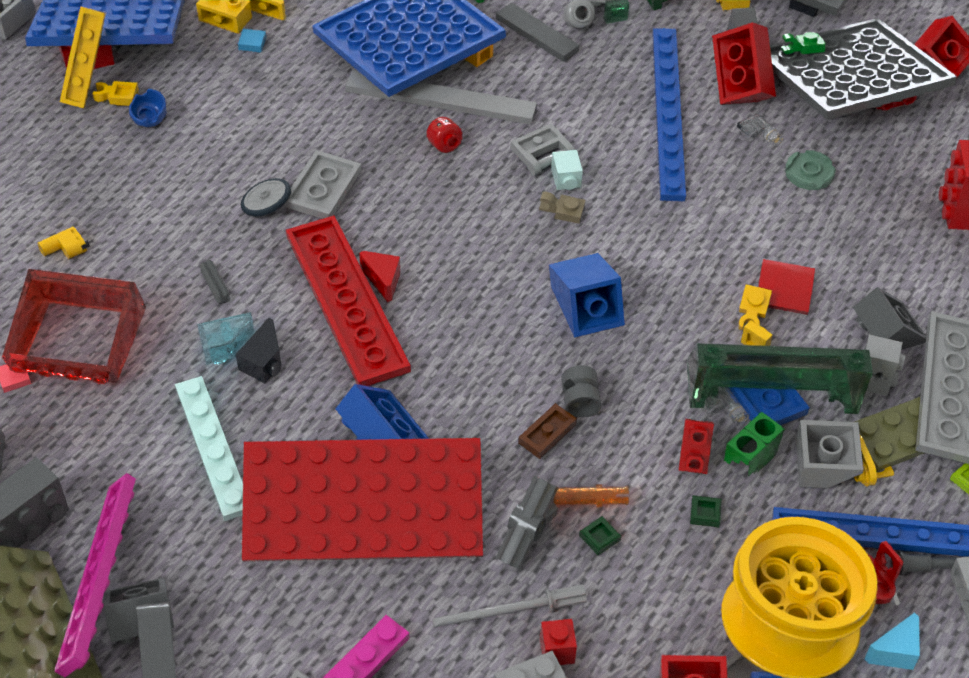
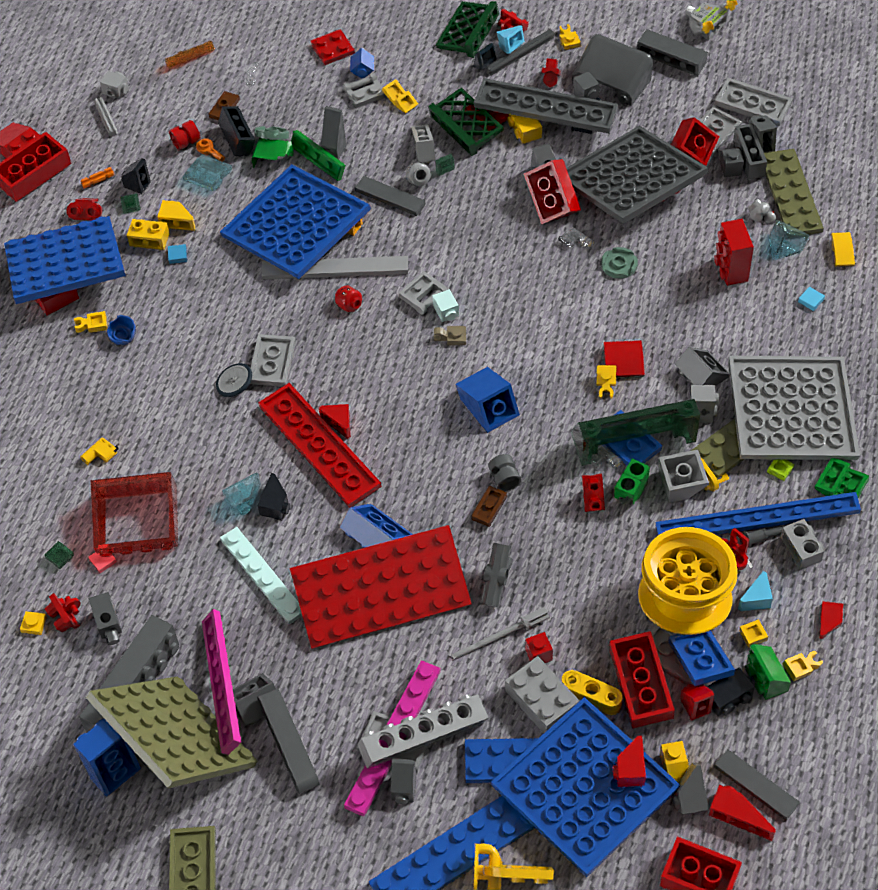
camera: 10 degrees left, 5 degrees up
yellow plate [59,7,106,108] -> none
dark grey axle [200,260,230,304] -> none
clear orange pin [554,484,629,507] -> none
dark green tile [579,516,621,555] -> none
blue plate [652,28,686,201] -> none
dark green tile [690,495,722,528] -> none
yellow plate [741,320,773,352] -> none
green plate [781,32,826,54] -> none

